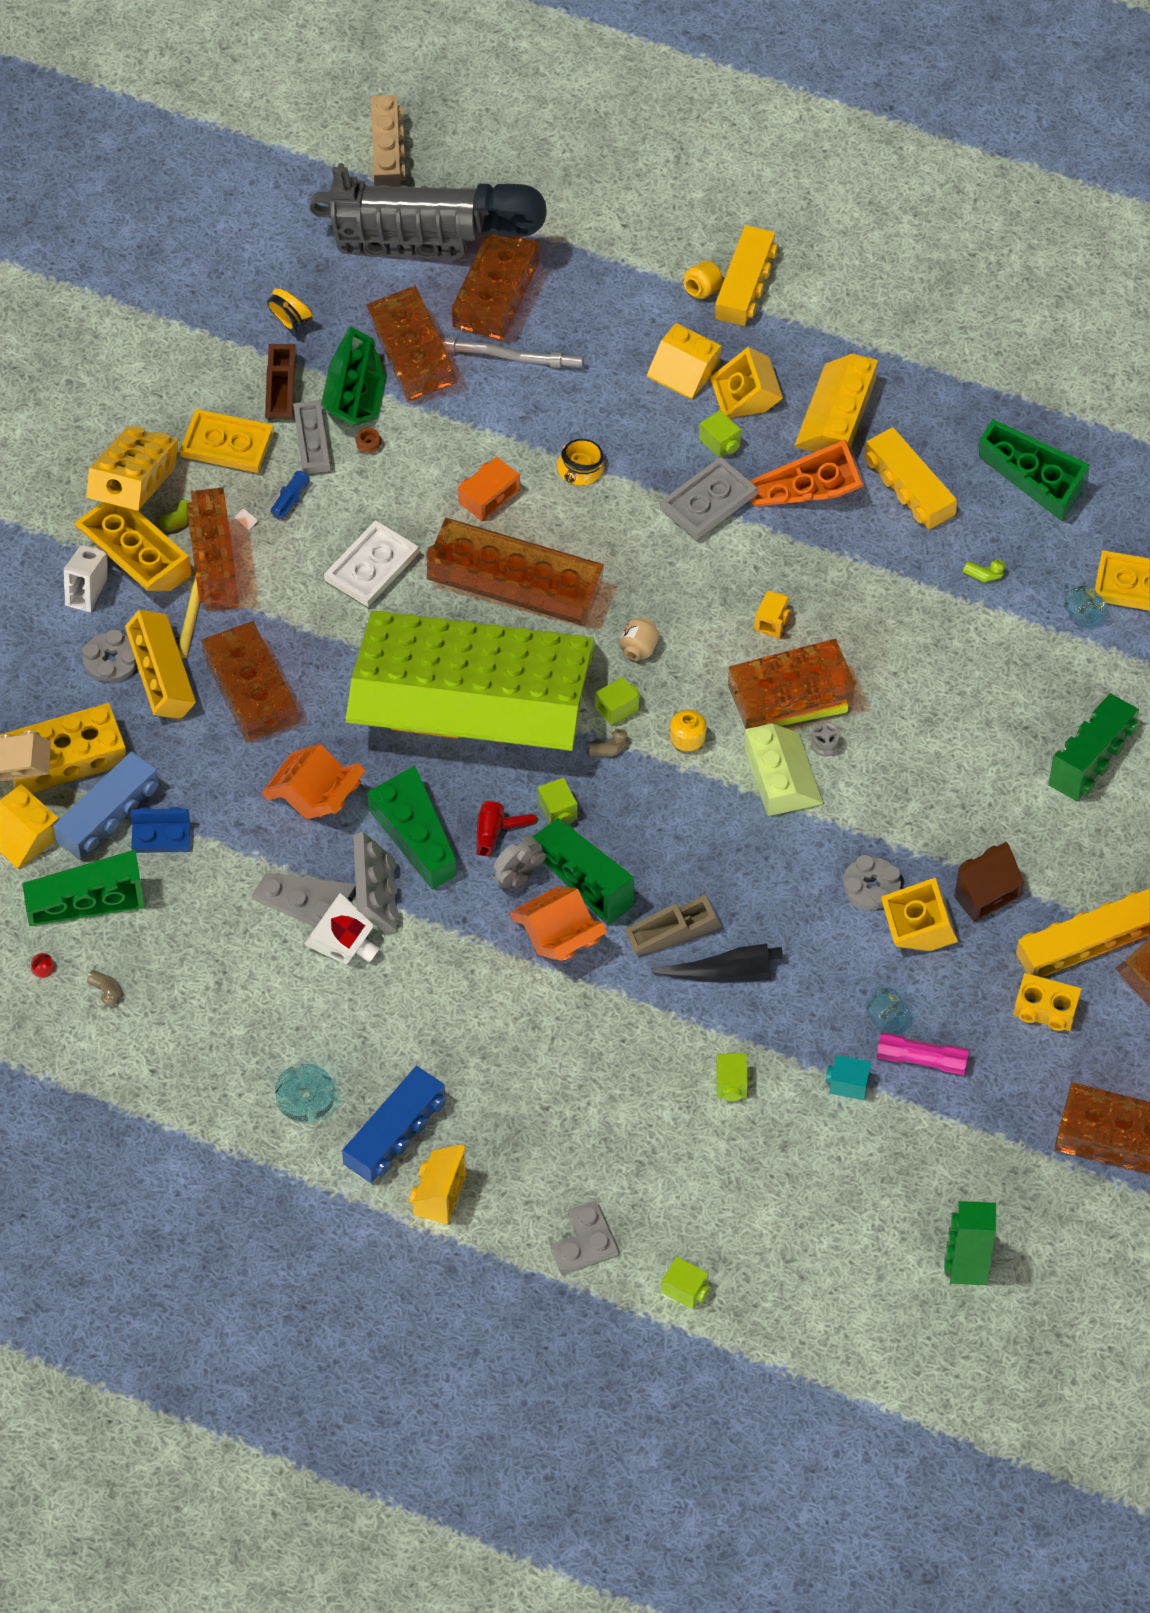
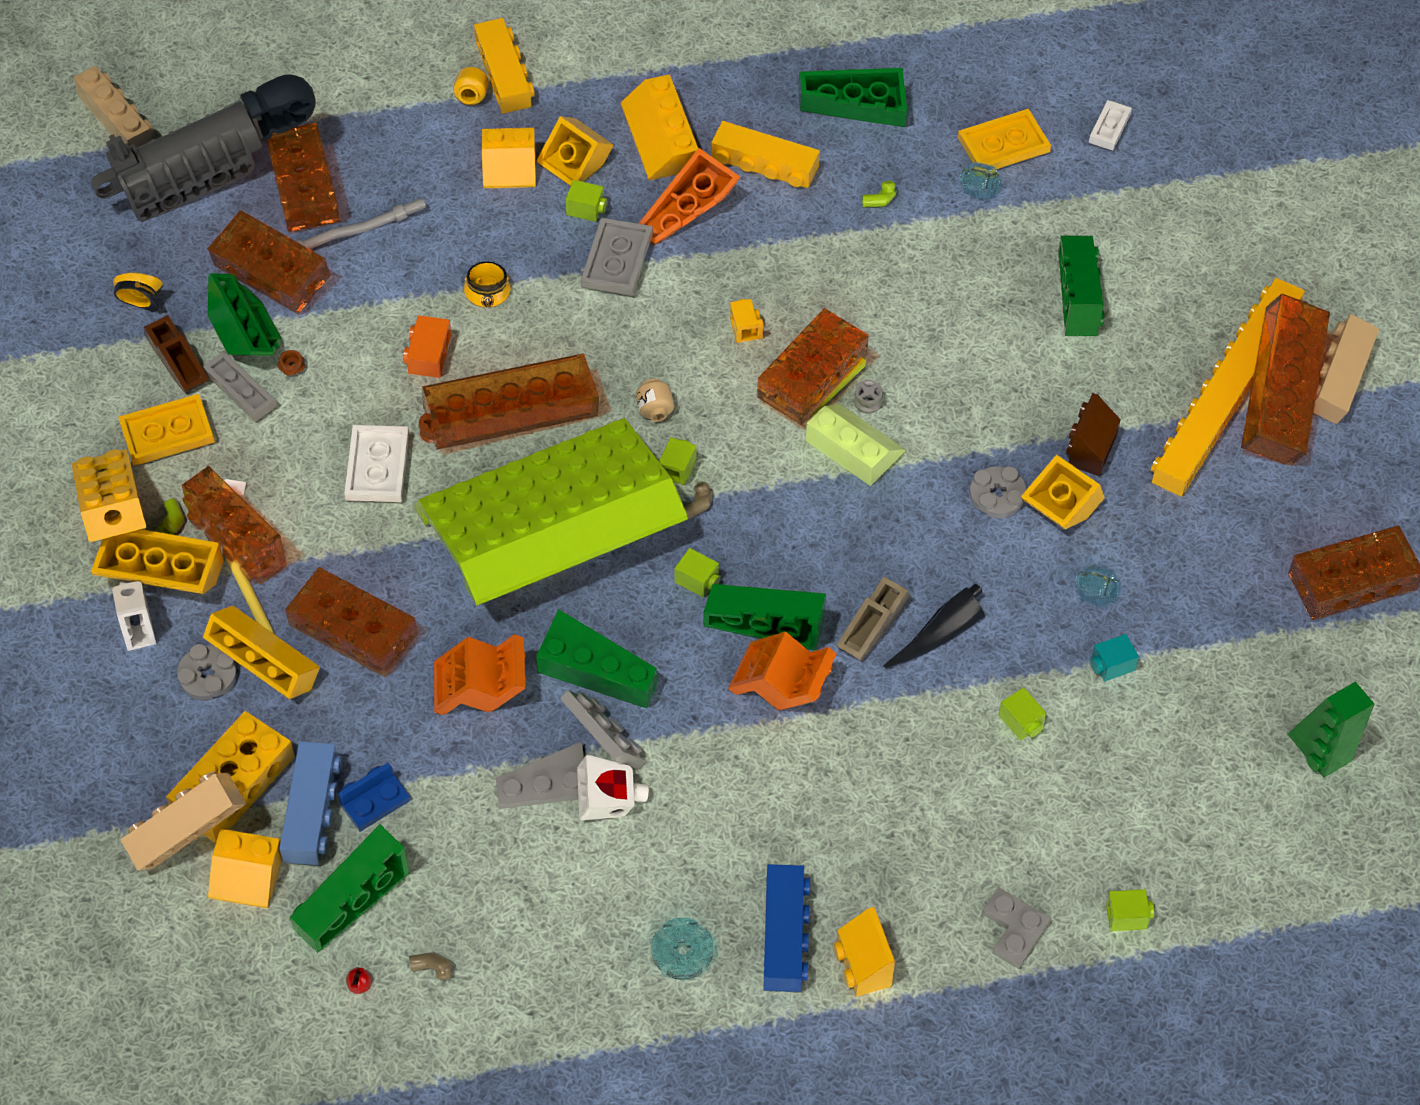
camera: 35 degrees left, 0 degrees up
blue axle [270,471,310,519] -> none
red piece [476,801,538,857] -> none
light grey plate [491,836,546,889] -> none
yellow head [669,709,706,752] -> none
dark pink axle [877,1032,969,1075] -> none
yellow brick [1013,973,1082,1031] -> none

